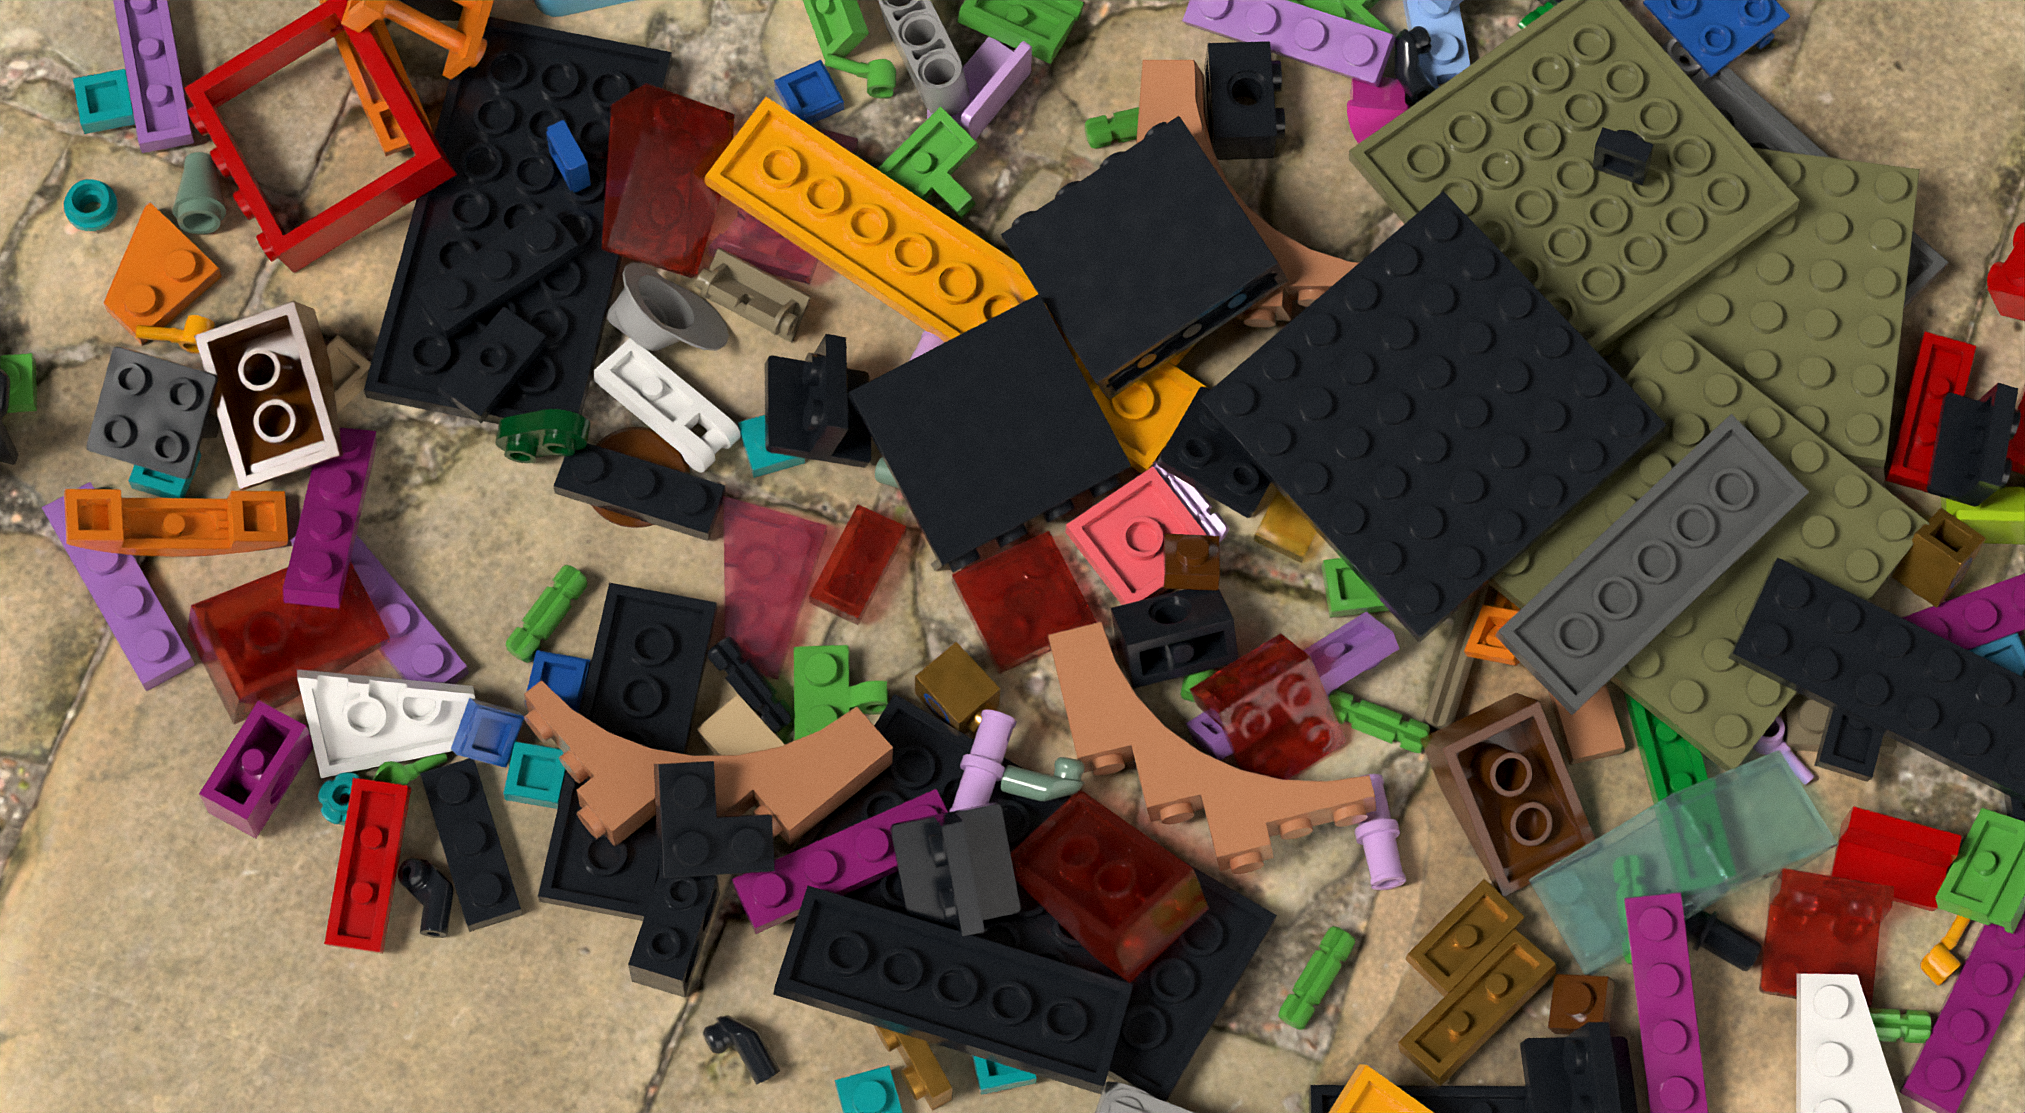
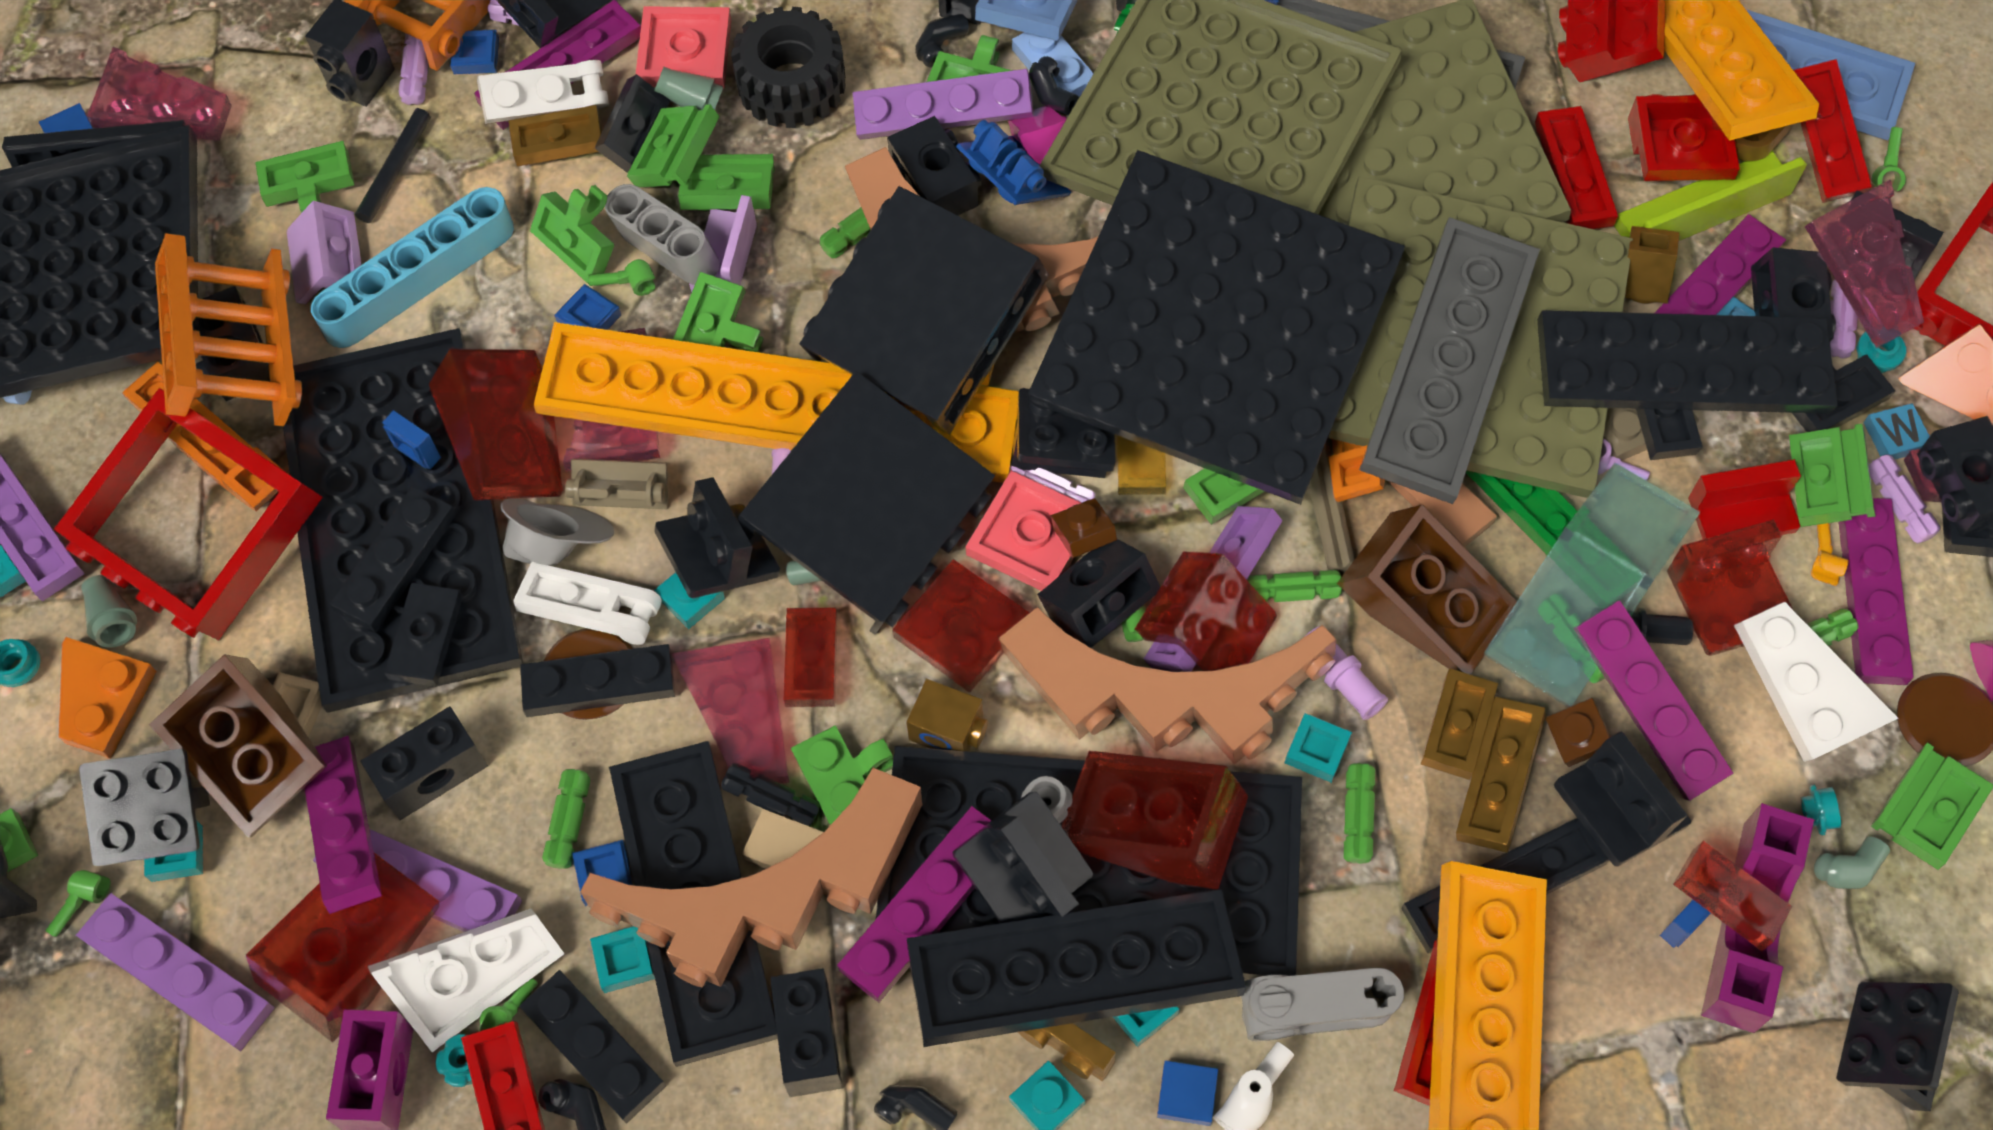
camera: 20 degrees left, 5 degrees down
orange slope [64,489,288,557] -> none
light orange hand [135,315,215,354] -> none
blue tile [451,698,524,768] -> none
dark green plate [495,409,591,463] -> none
black plate [654,761,775,878] -> none
lavender pin [949,710,1017,812] -> none
sand green arm [1001,757,1085,802] -> none
black plate [1592,127,1653,186] -> none
black bracket [1926,383,2021,507] -> none
none -> bright green hand [45,870,111,937]
none -> black brick [360,706,488,820]
none -> blue hinge [956,120,1071,205]
none -> light grey plate [1021,776,1072,823]
none -> teal plate [1284,713,1352,783]

